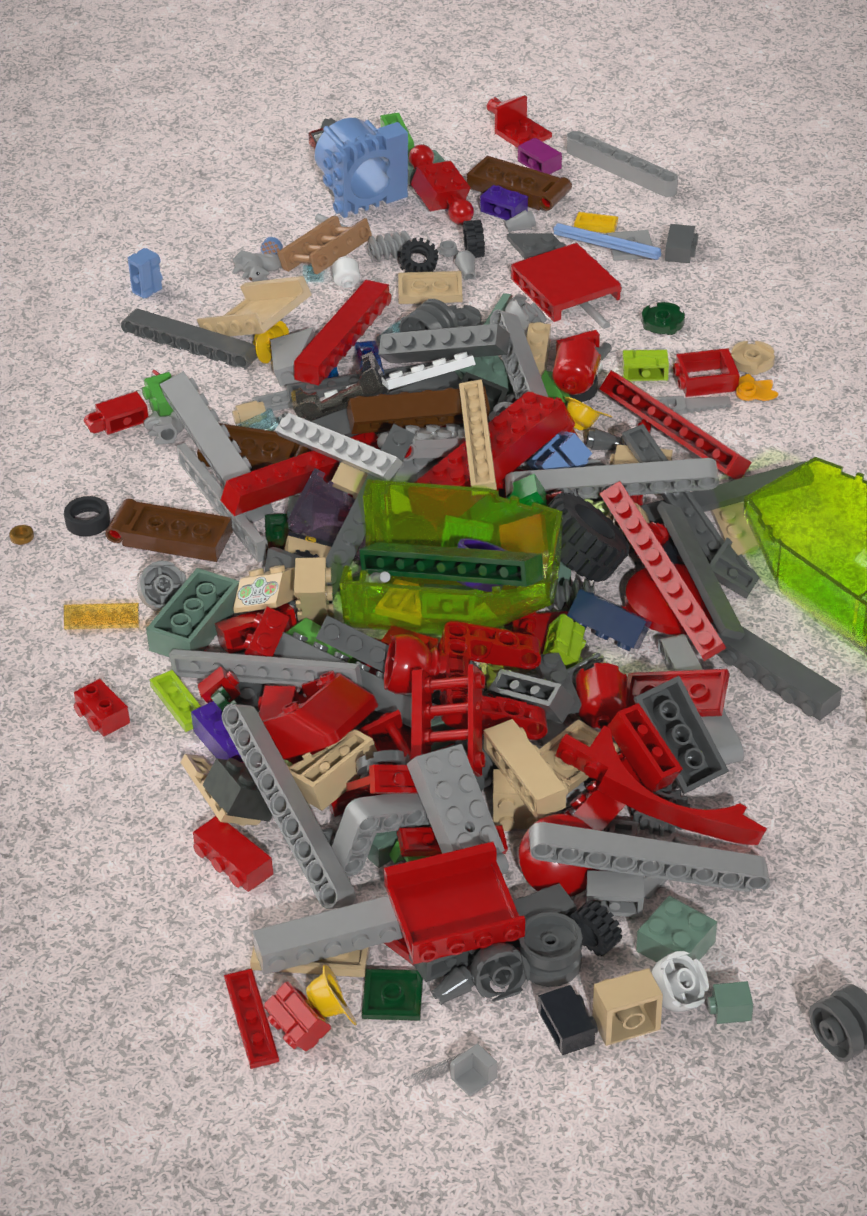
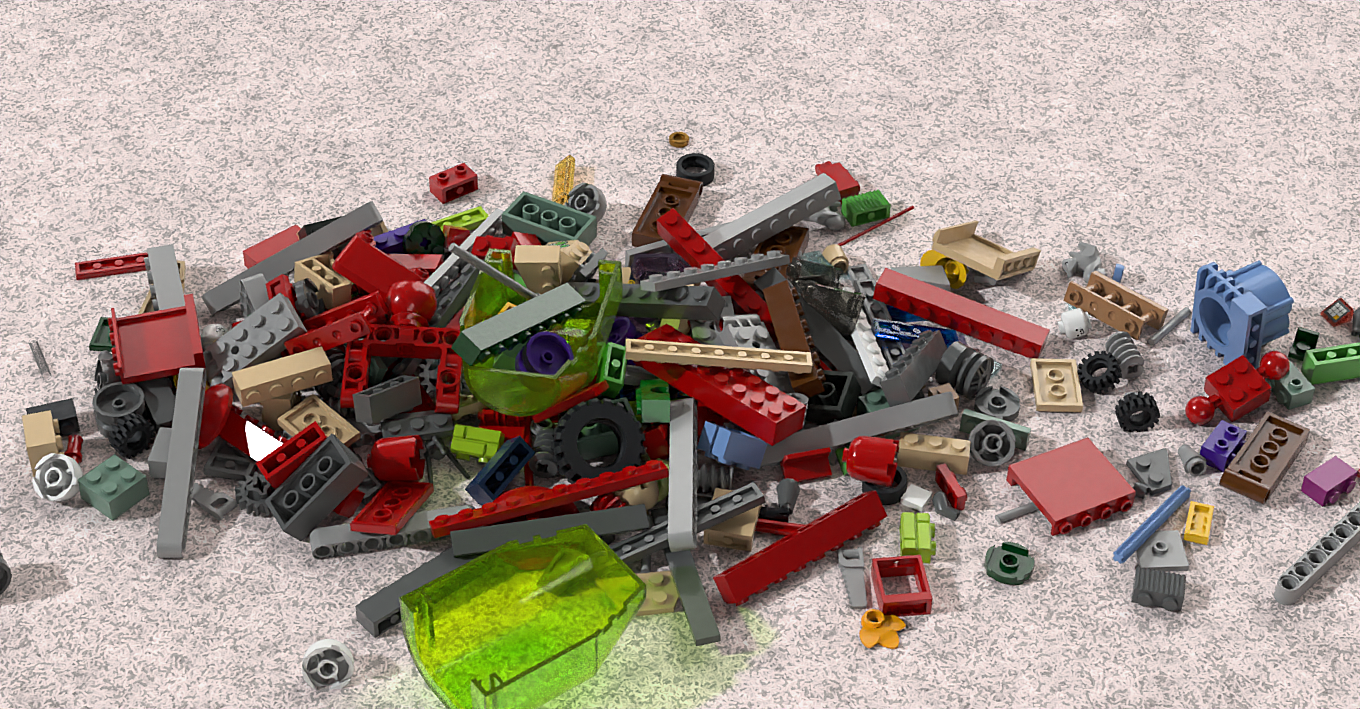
camera: 90 degrees right, 0 degrees up
dark grey beam [121,309,258,370] -> none
medium blue brick [127,248,163,299] -> none
brick [264,982,331,1051] -> none
yellow piece [306,964,357,1026] -> none
light grey panel [450,1043,497,1096] -> none
light grey cone [455,250,476,280] -> none
red slope [555,726,767,845] -> none
yellow piece [565,397,613,430] -> none
sand green brick [707,981,754,1024] -> none
tan plate [731,341,775,375] -> none

